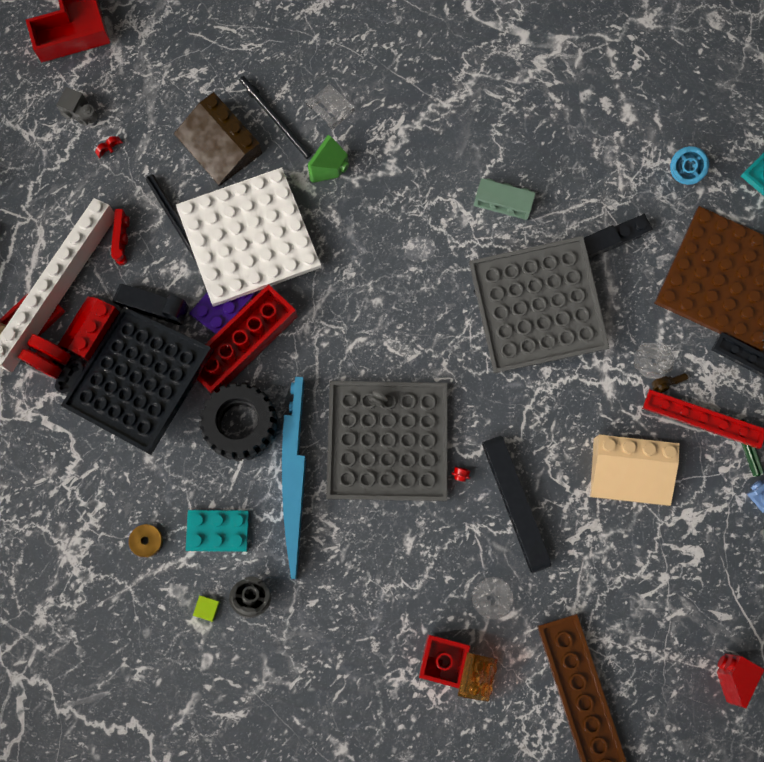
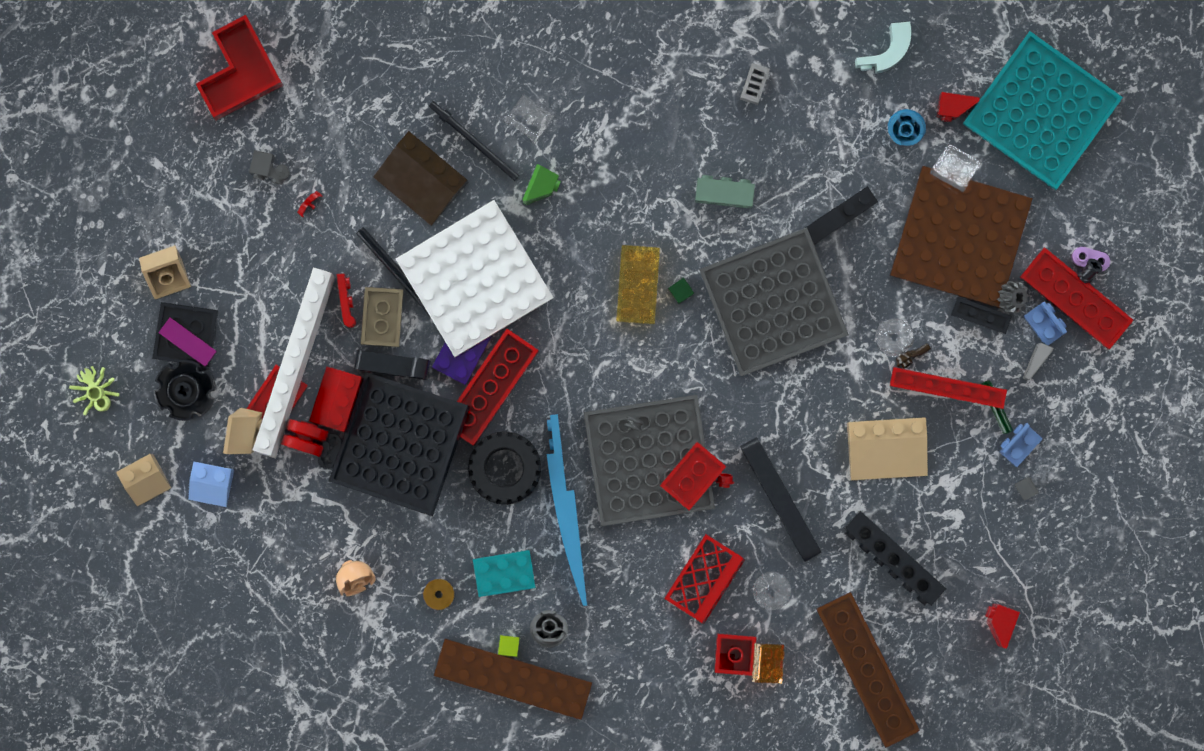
camera: 10 degrees left, 10 degrees up
none -> light nougat cylinder [336,560,376,596]
none -> dark tan plate [361,287,404,347]
none -> reddish brown plate [434,639,592,720]
none -> clear yellow plate [616,245,660,324]
none -> red plate [660,442,727,510]
none -> red fence [664,534,745,624]
none -> dark green tile [668,278,694,304]
none -> light grey slope [740,63,770,105]
none -> black brick [844,511,947,606]
none -> light aqua arch [855,22,911,74]
none -> clear plate [930,144,982,192]
none -> red slope [937,92,980,122]

